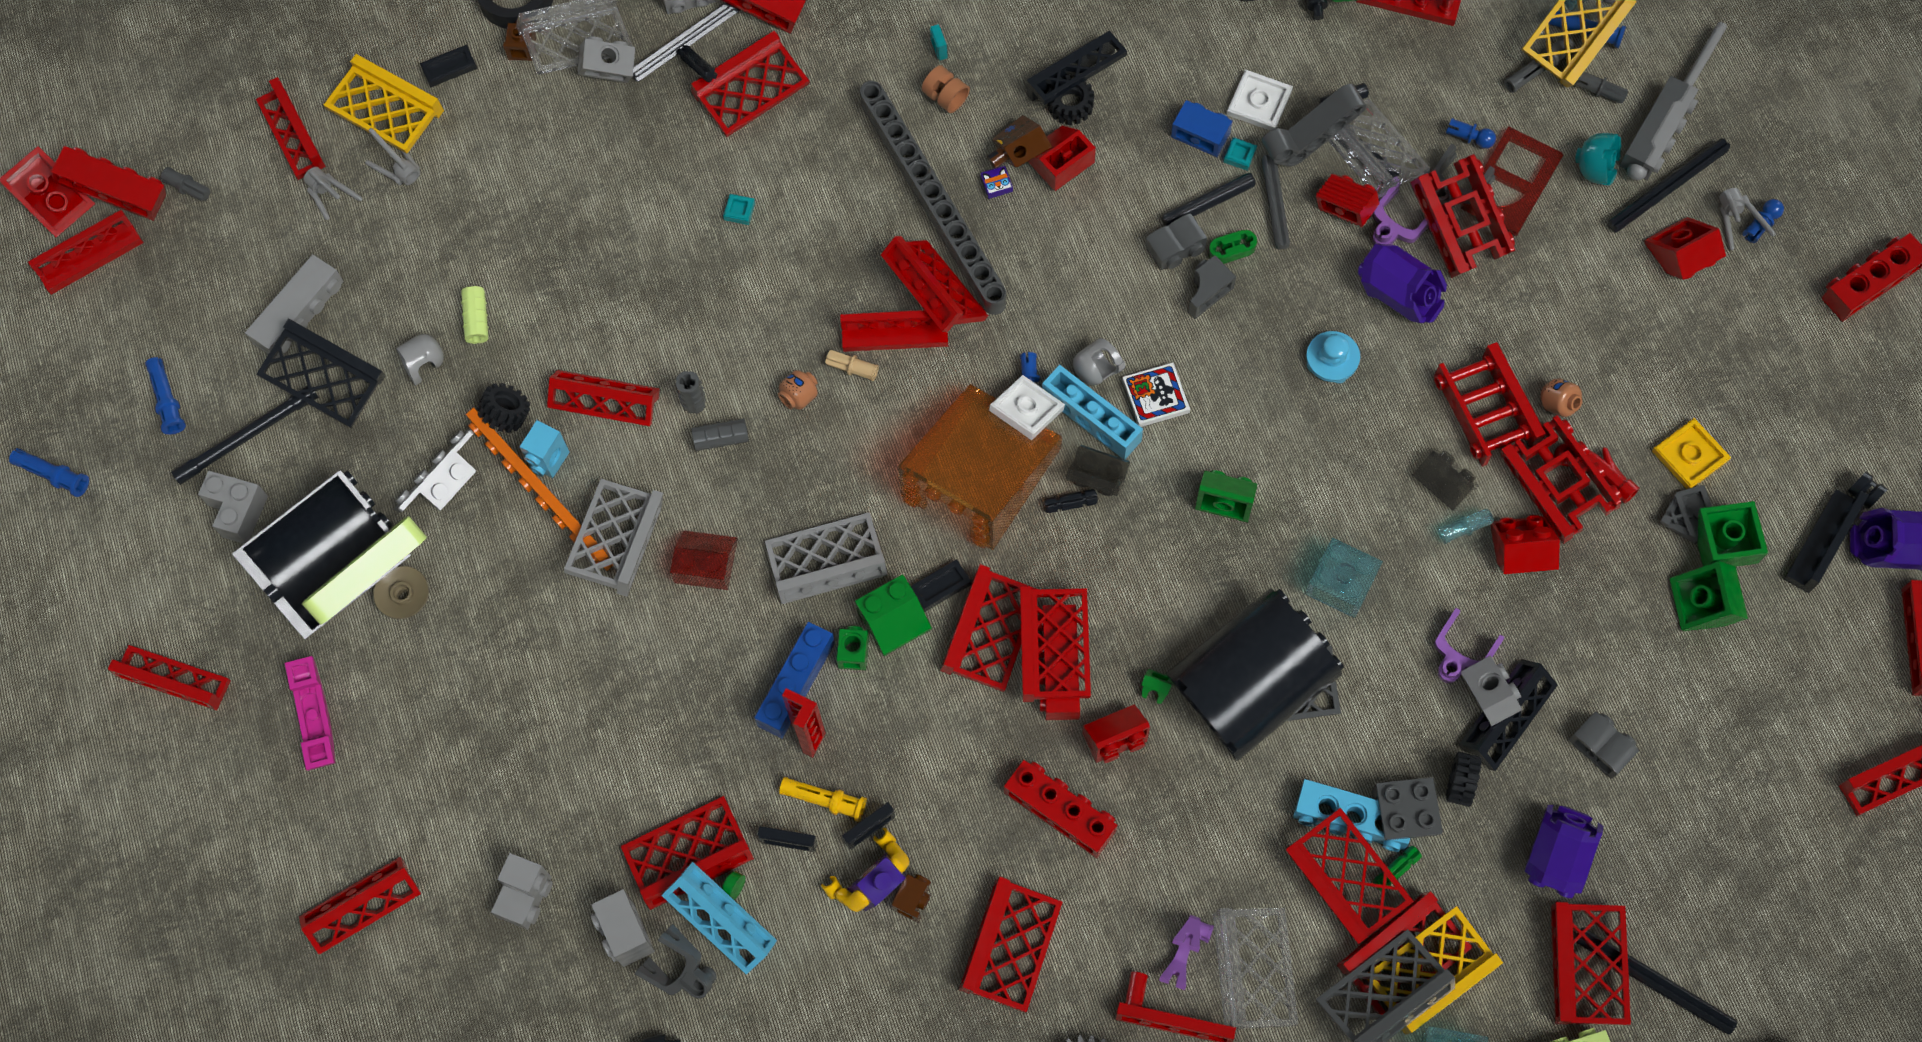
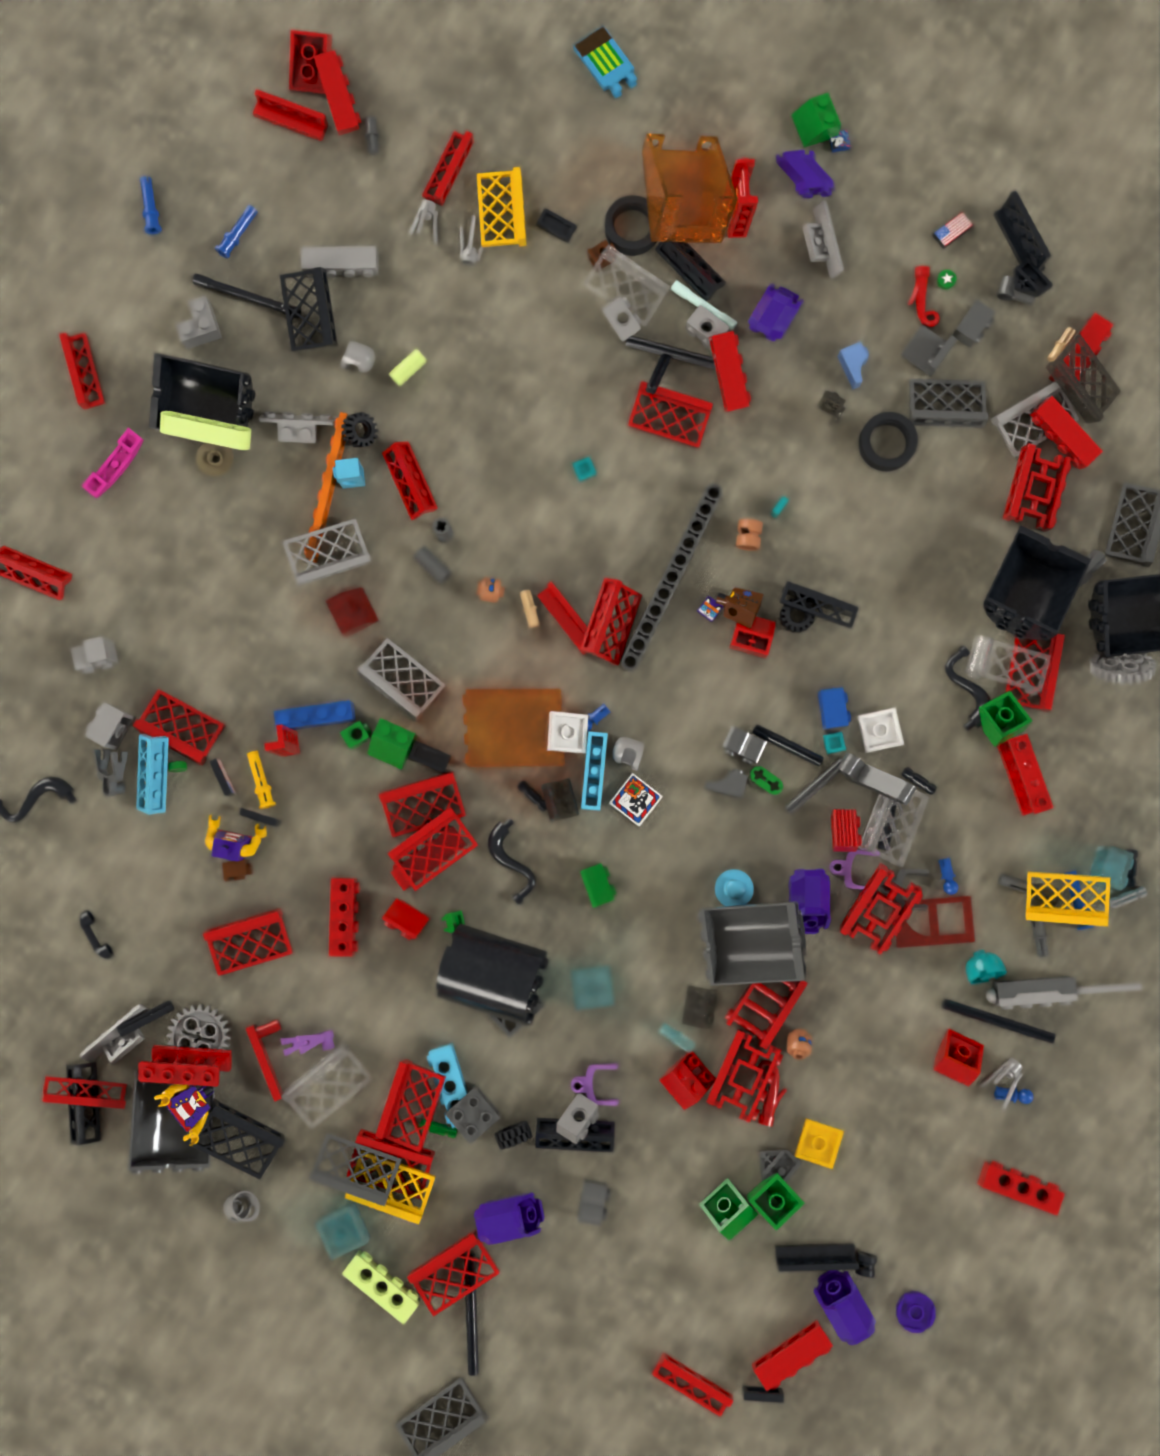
camera: 55 degrees right, 15 degrees up
none -> black animal [487,818,536,905]
none -> dark grey cylinder [698,901,807,986]

